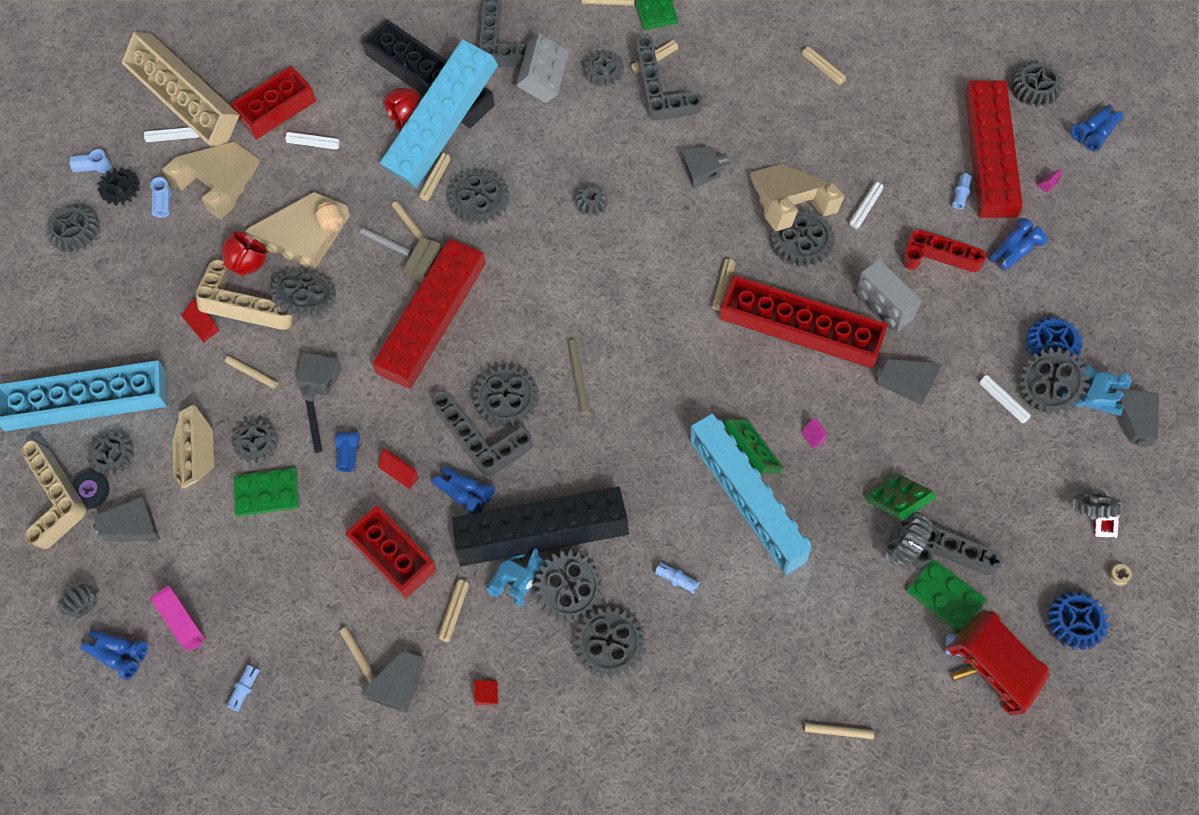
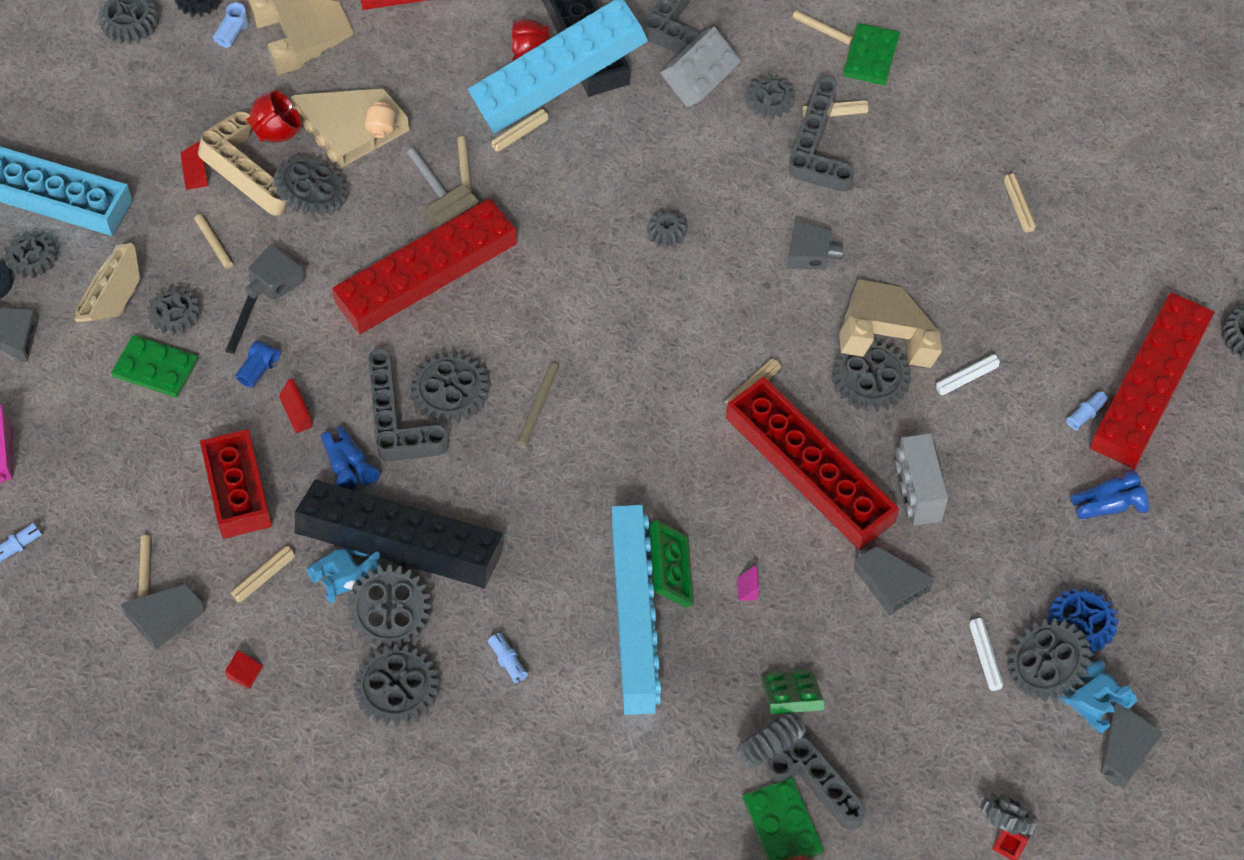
camera: 25 degrees right, 5 degrees down
white axle [286,132,340,149] -> none
dark grey gear [448,168,510,225] -> none
red beam [902,230,986,273] -> none
dark pink slope [1036,169,1063,193] -> none

